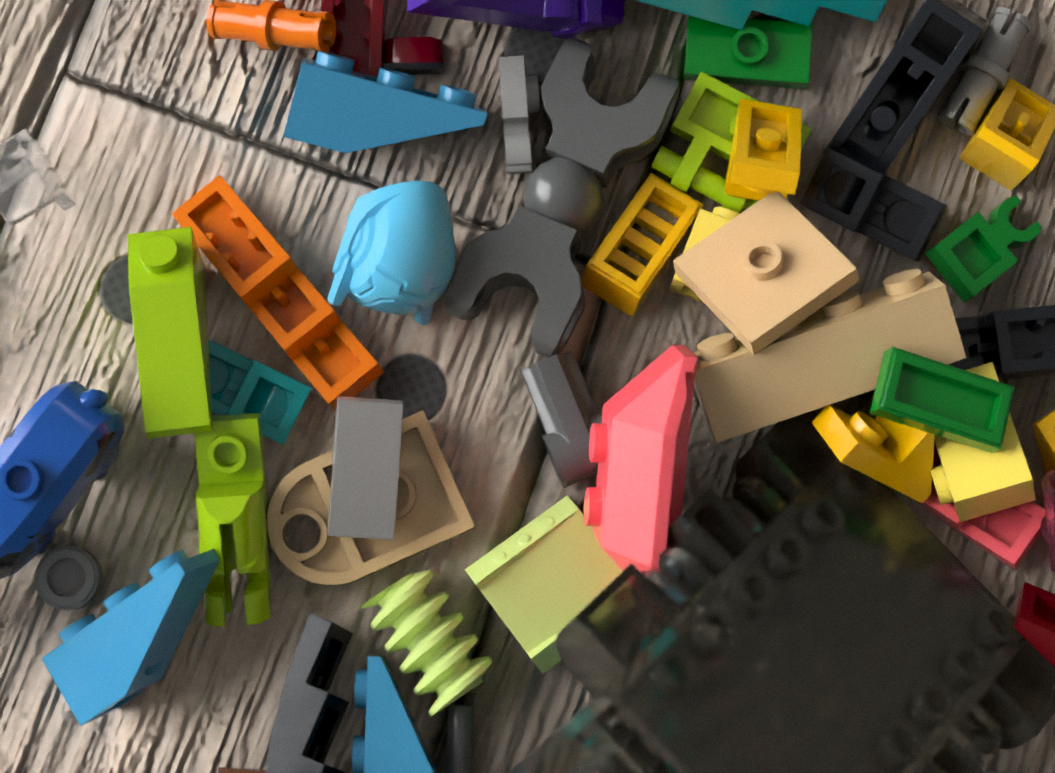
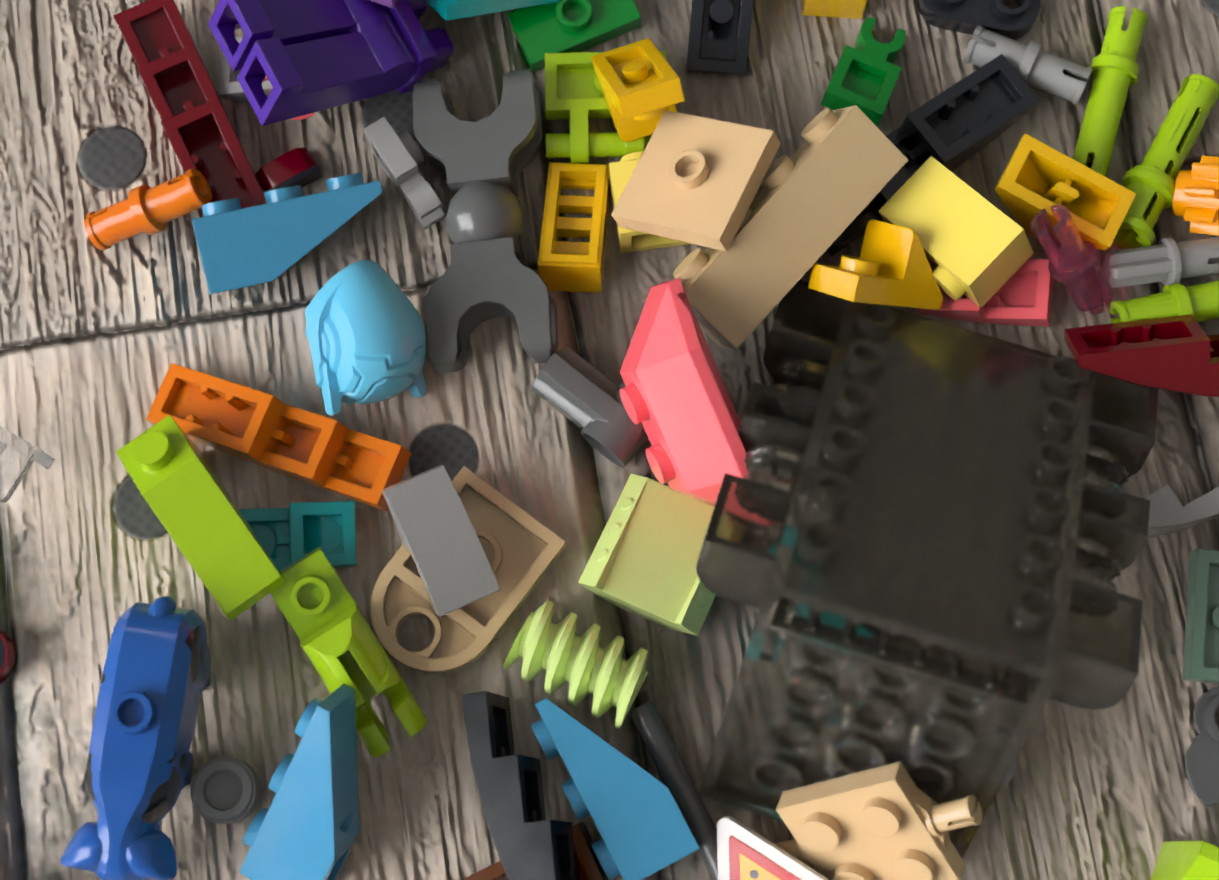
camera: 25 degrees left, 5 degrees down
black slope [800,148,948,261] -> none
green tile [870,347,1015,453] -> none

